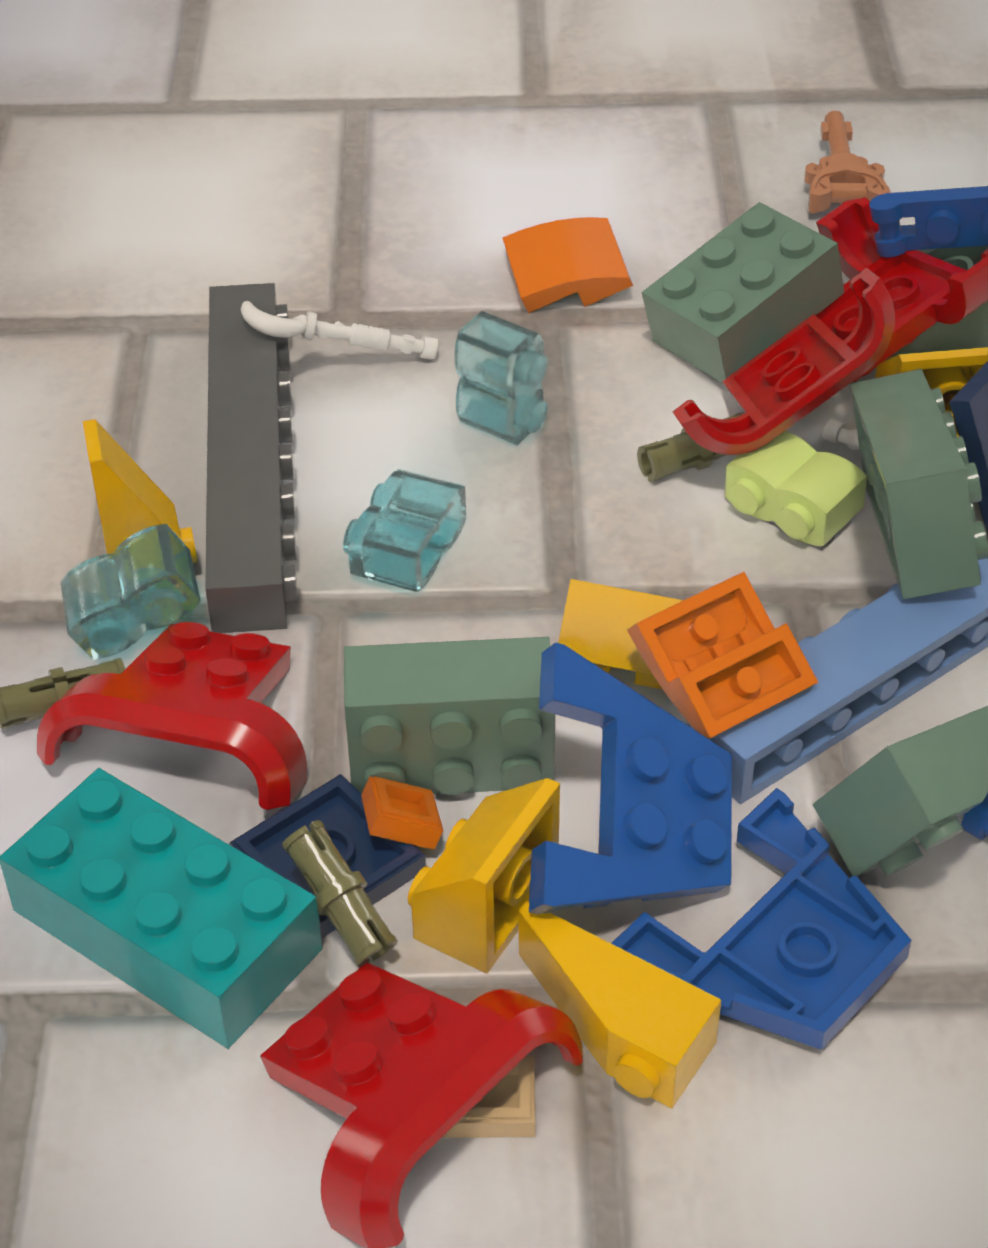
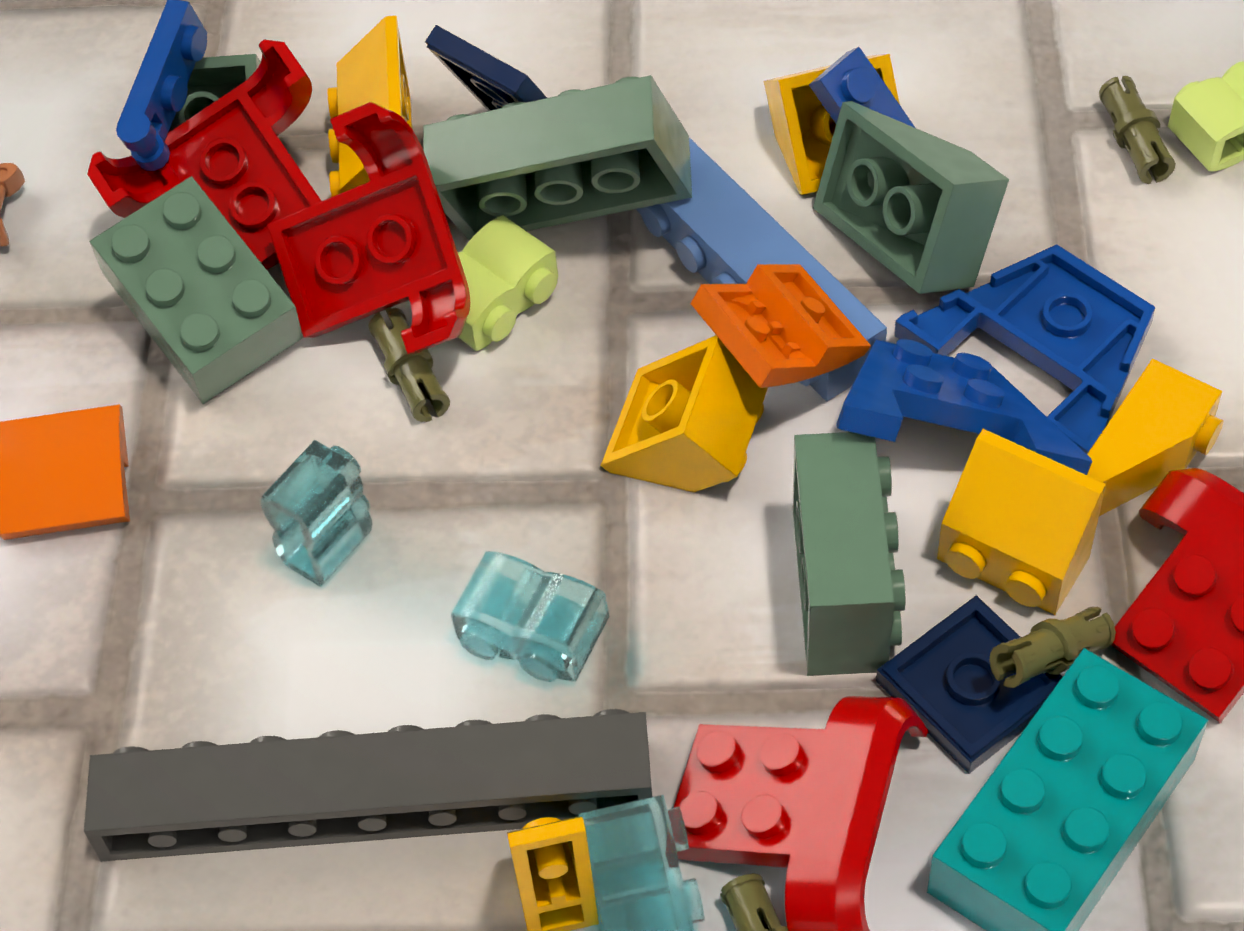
camera: 85 degrees left, 10 degrees up
white piece [241,301,438,360] -> none
orange tile [361,776,444,850] -> none

